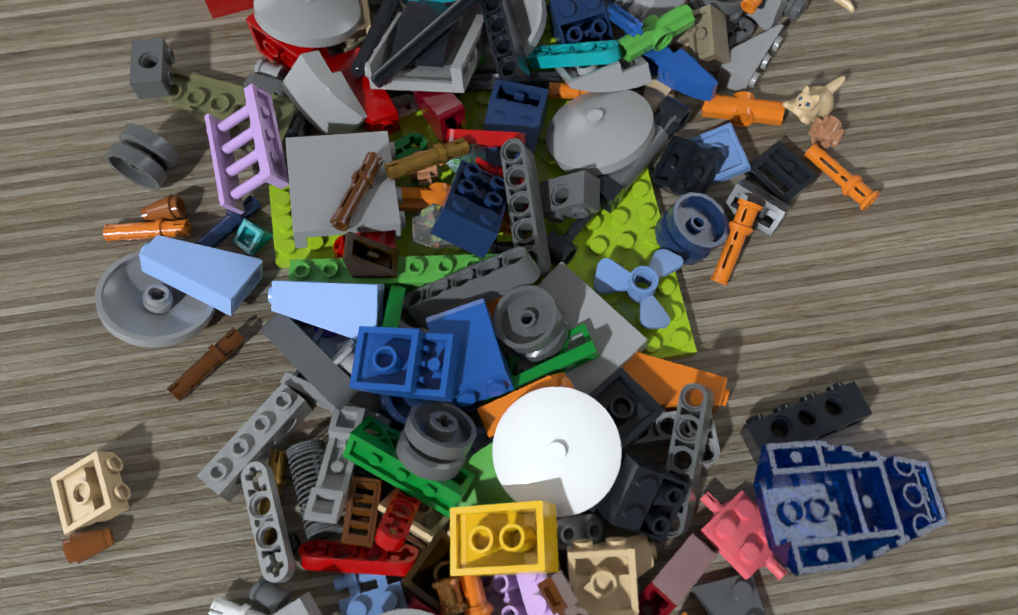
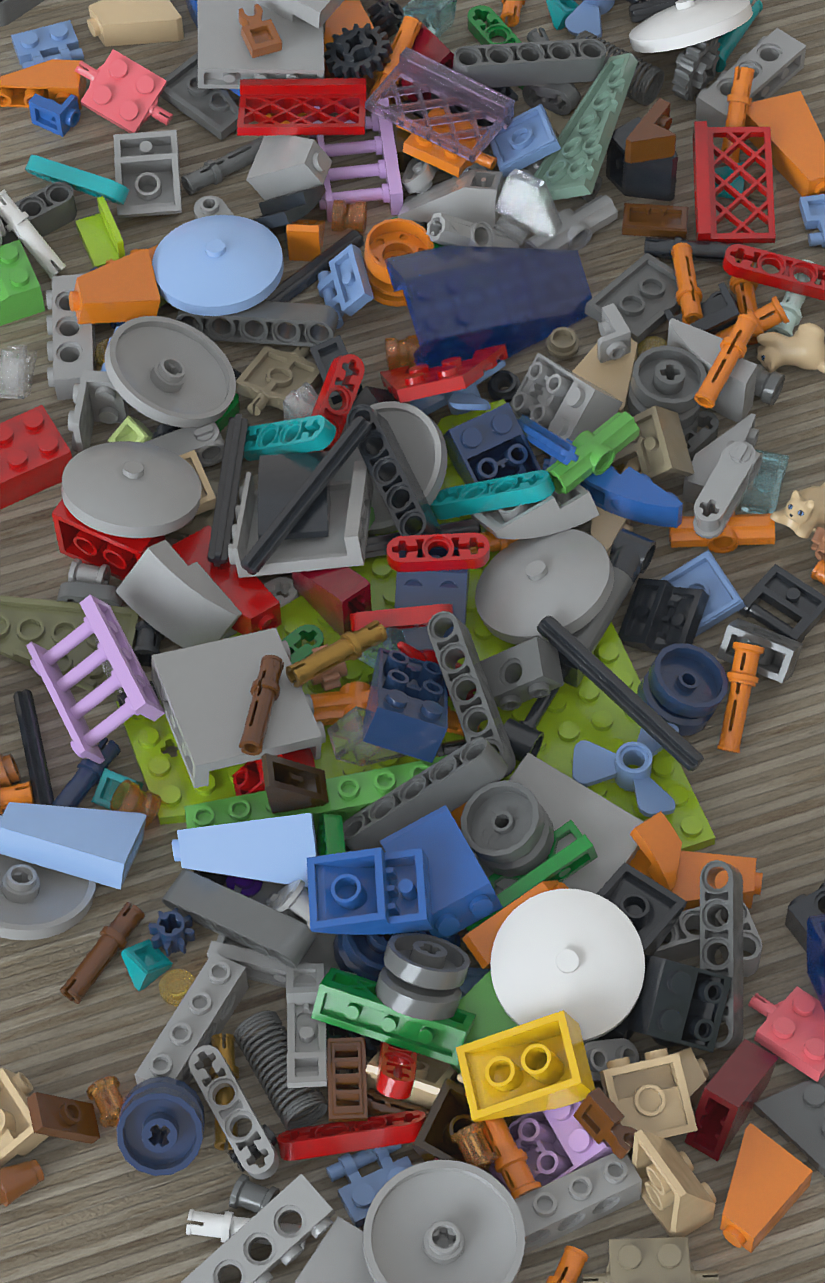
camera: 10 degrees left, 10 degrees down
none -> black axle [13,689,54,805]
none -> reddish brown plate [27,1092,100,1144]
none -> clear orange bush [86,1076,124,1128]
none -> clear orange wheel [110,779,161,827]
none -> dark blue wheel [116,1076,205,1176]
none -> teal slope [121,939,173,991]
none -> dark blue gear [148,907,196,957]
none -> clear yellow plate [159,969,195,1006]
none -> red beam [387,533,490,572]
none -> black axle [537,616,704,771]
none -> orange slope [630,811,682,891]
none -> light grey piece [693,441,763,539]
none -> clear light blue slope [741,449,789,514]

